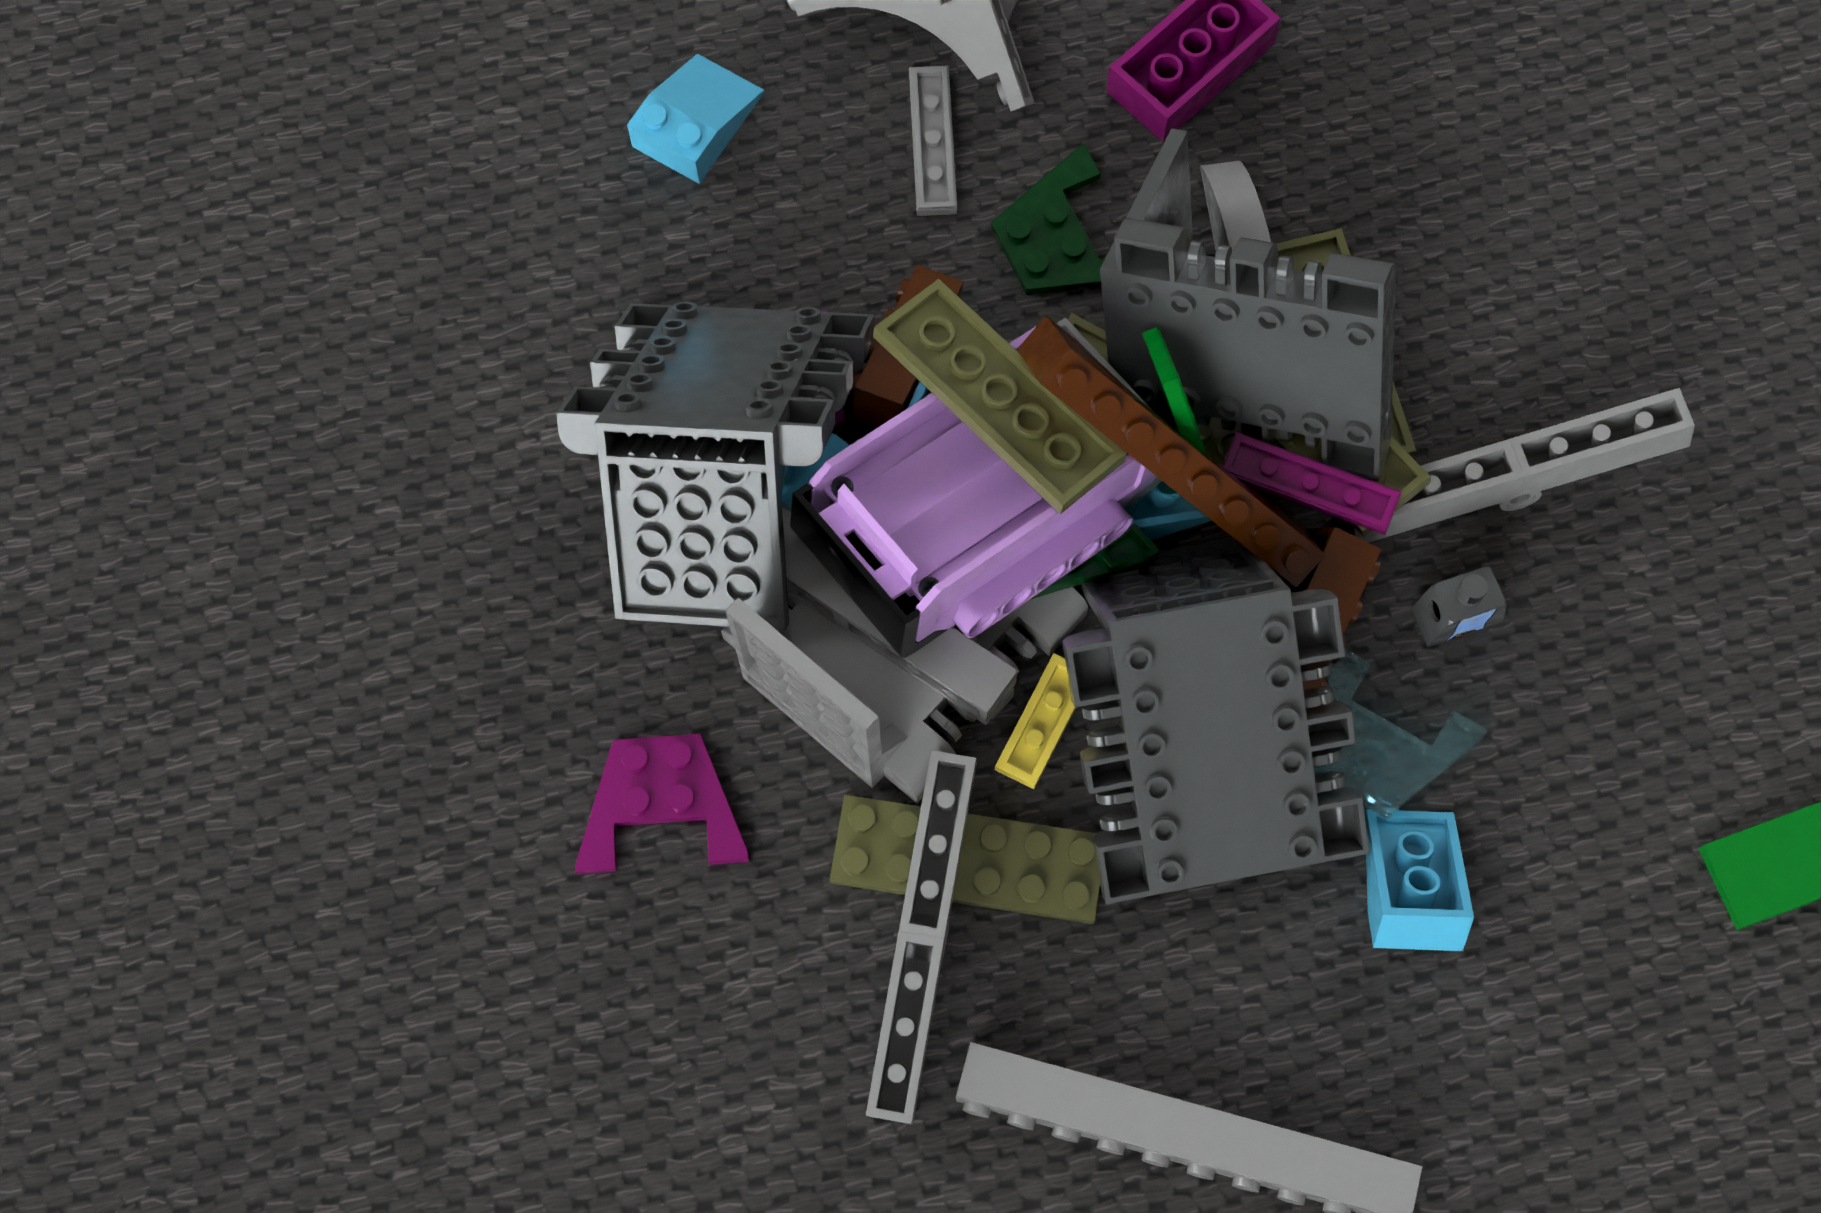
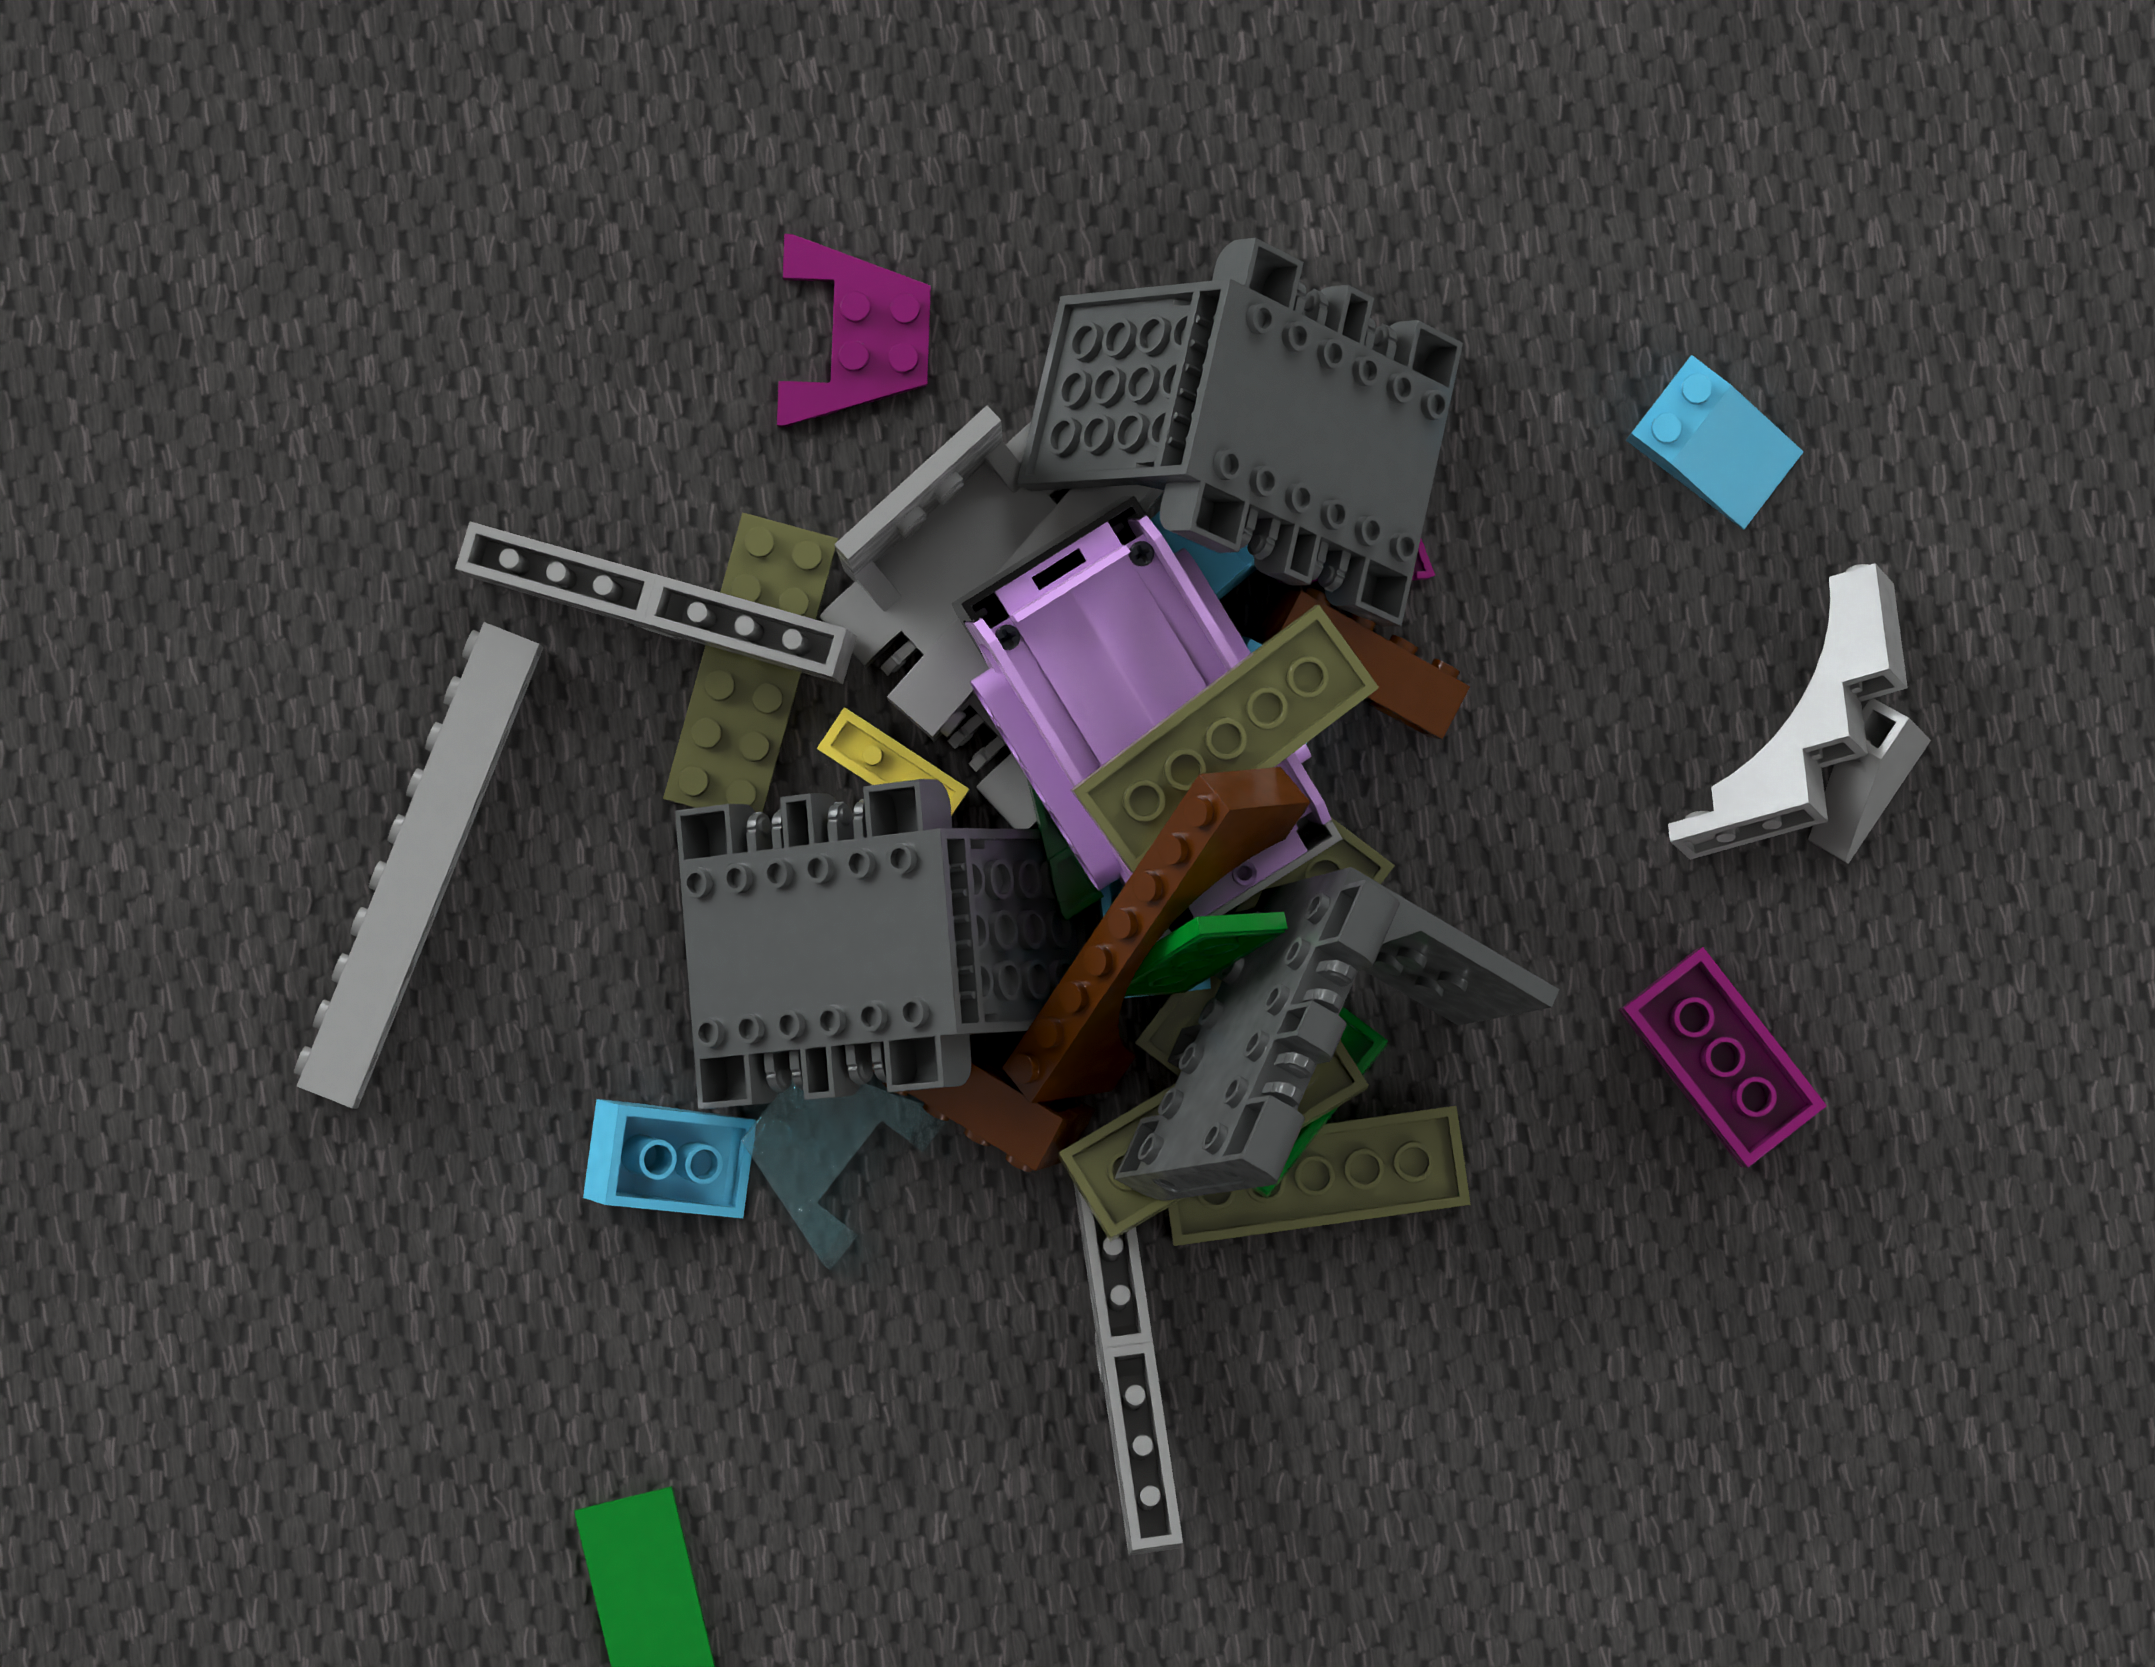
camera: 90 degrees right, 15 degrees up
light grey tile [909,65,957,216] -> none
dark green wing [991,144,1105,295] -> none
light grey slope [1200,161,1271,252] -> none
magenta tile [1222,432,1402,535] -> none
dark grey torso [1411,566,1507,647] -> none

